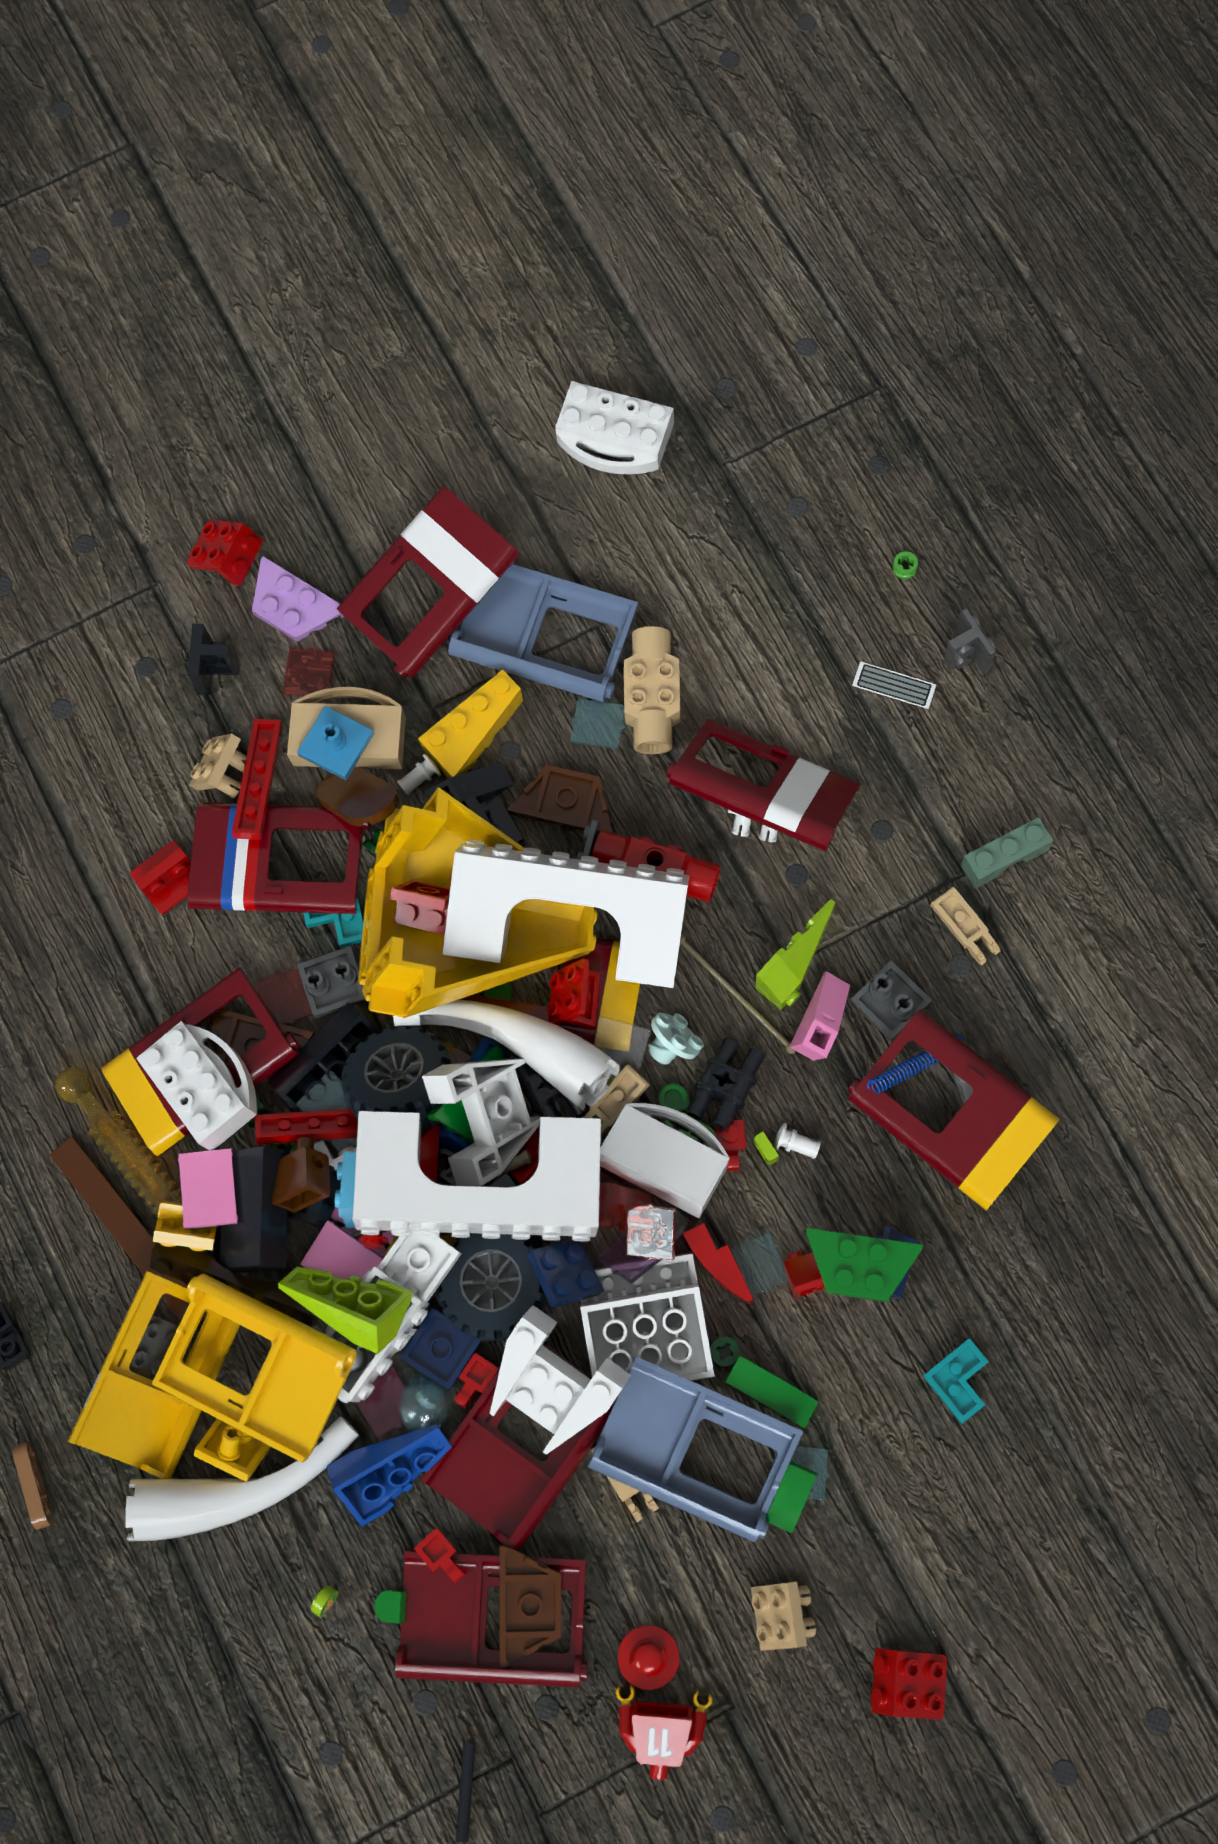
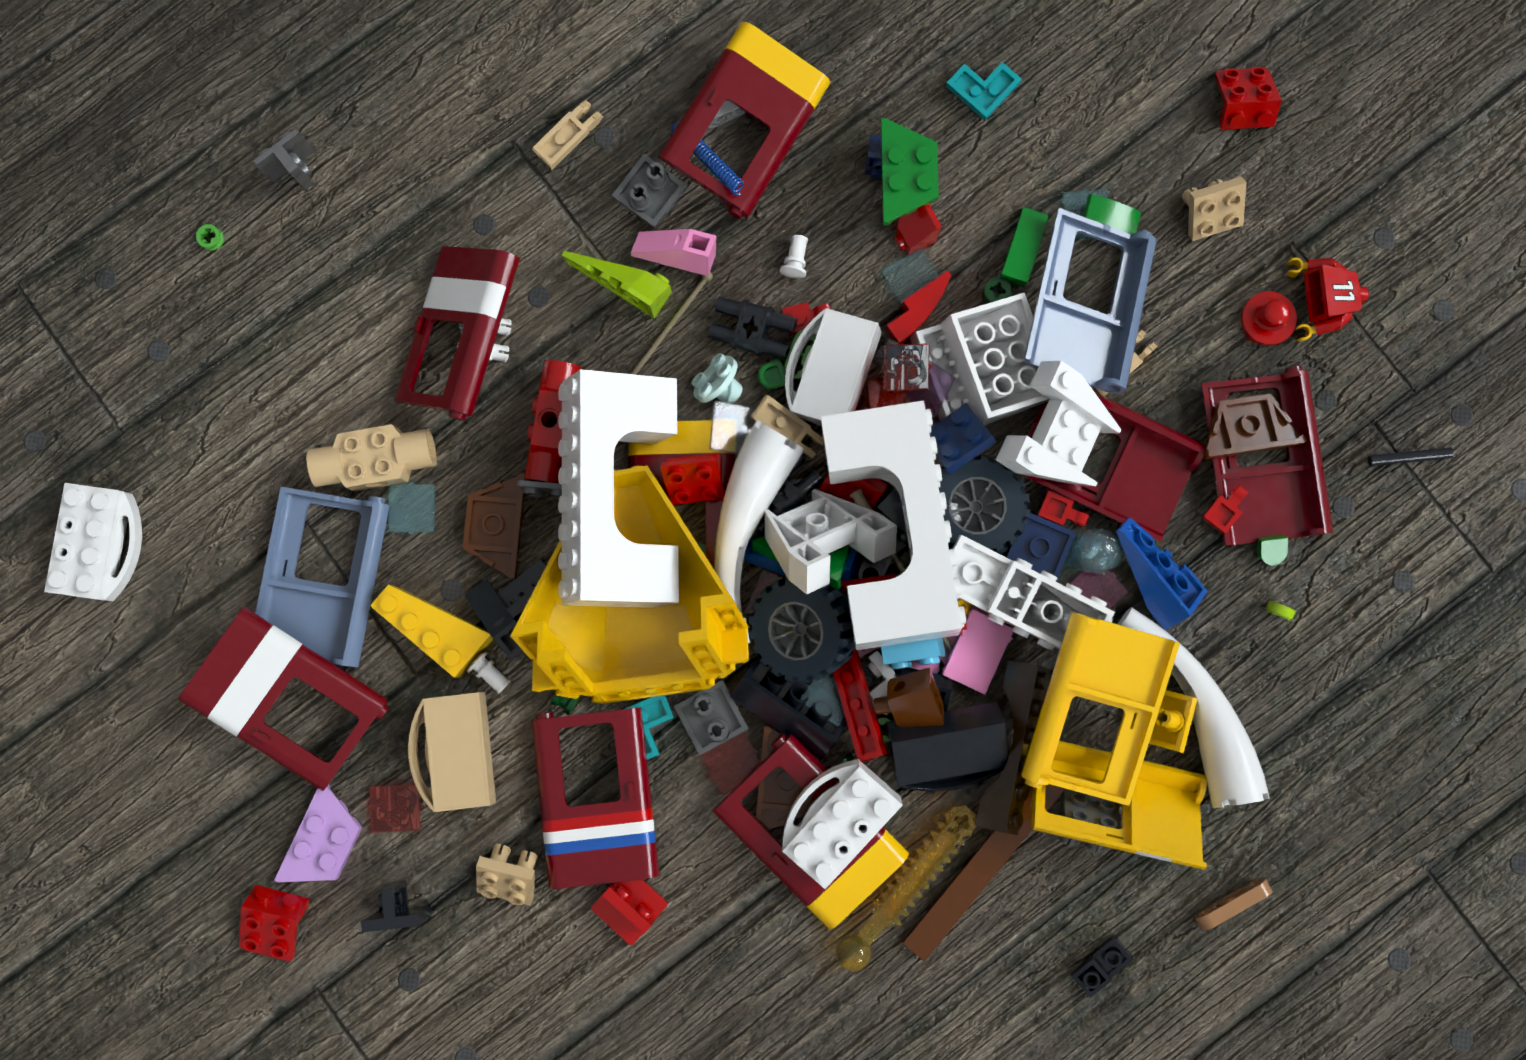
camera: 105 degrees left, 10 degrees up
yellow bracket [153,1201,217,1251] -> none
bright pink piece [178,1148,238,1229] -> none
red plate [232,719,283,840] -> none
lime wedge [278,1267,413,1354] -> none
dark azure tile [297,706,374,781] -> none
reddish brown tile [316,767,399,827] -> none
bracket [390,880,450,935] -> none
lime tile [754,1132,779,1166] -> none
sticker [852,661,936,709] -> none
sand green arch [961,817,1053,889] -> none

